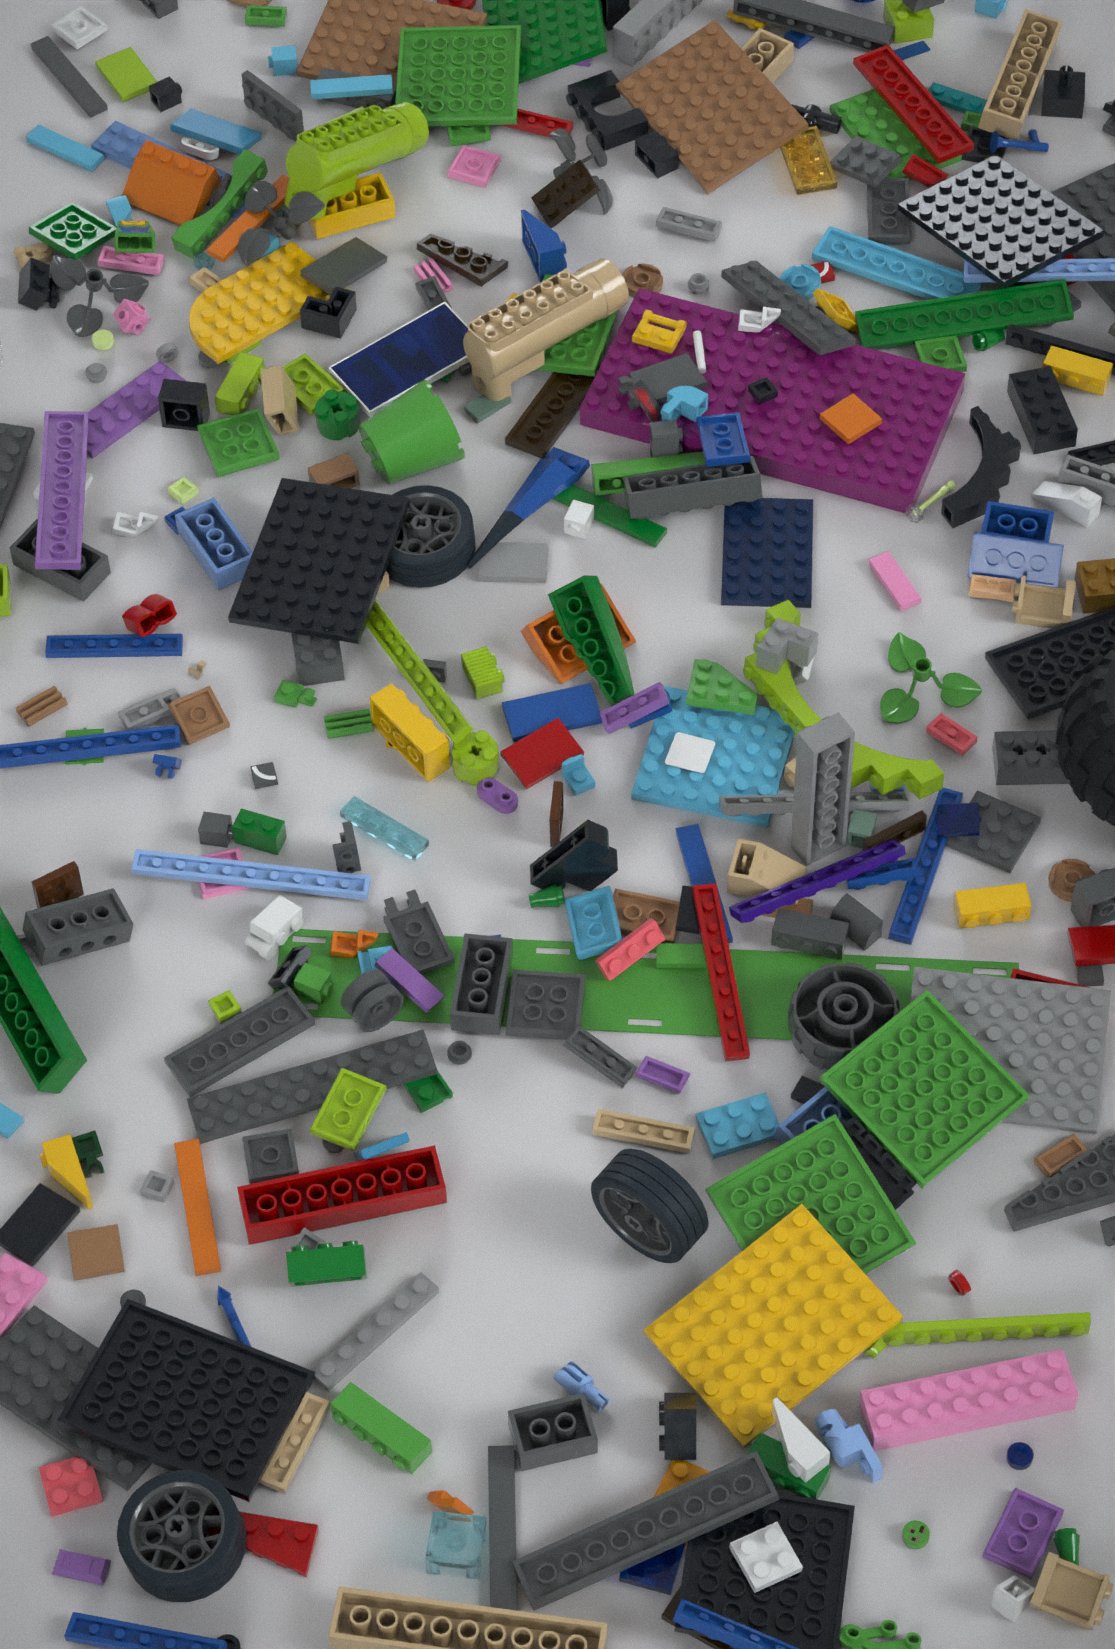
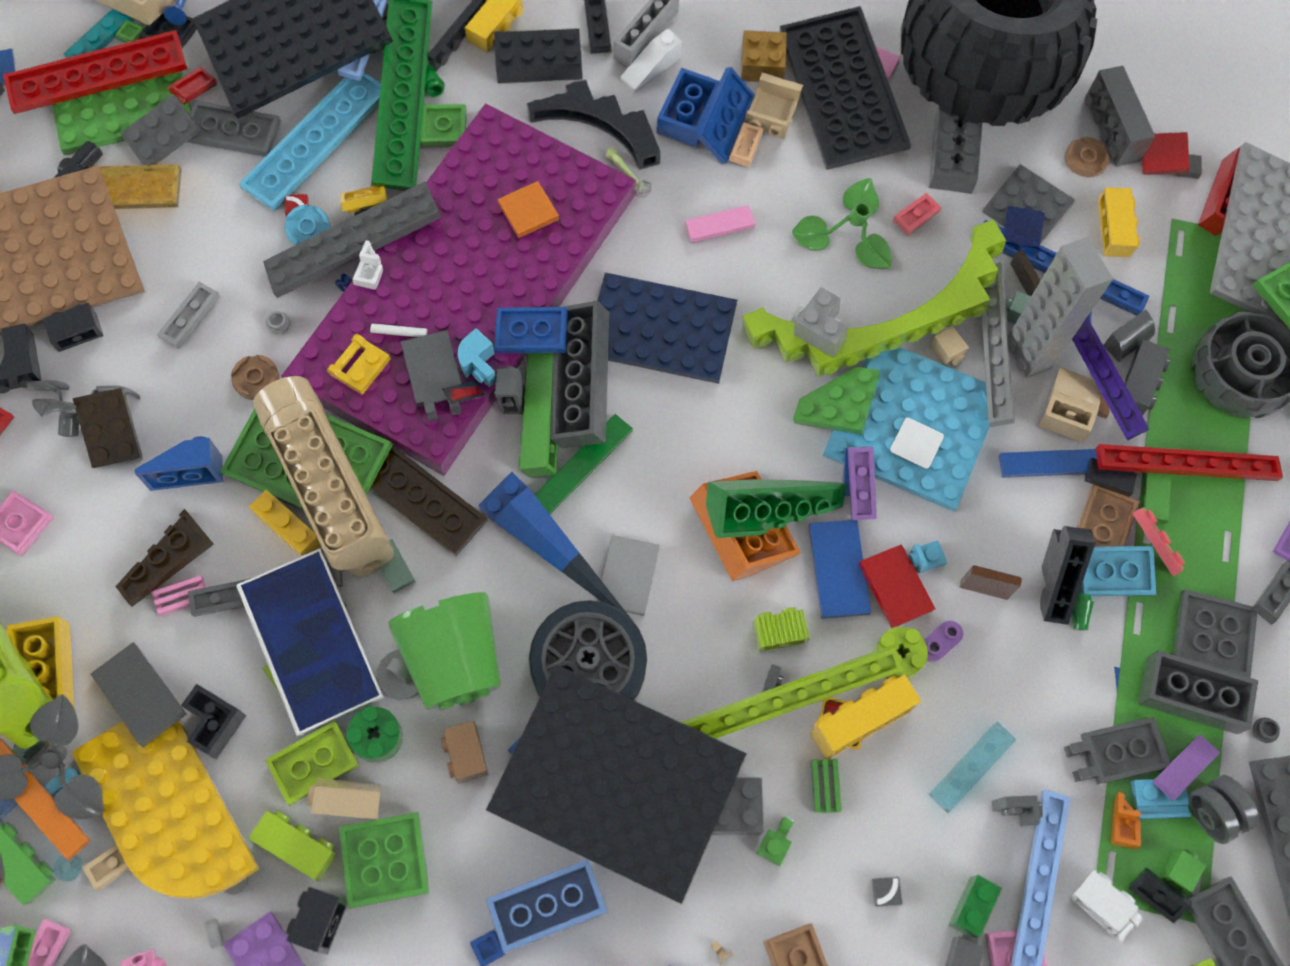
camera: 85 degrees left, 15 degrees up
yellowish green tile [167,476,199,505] -> none
white brick [564,500,594,539] -> none
black plate [748,377,778,405] -> none

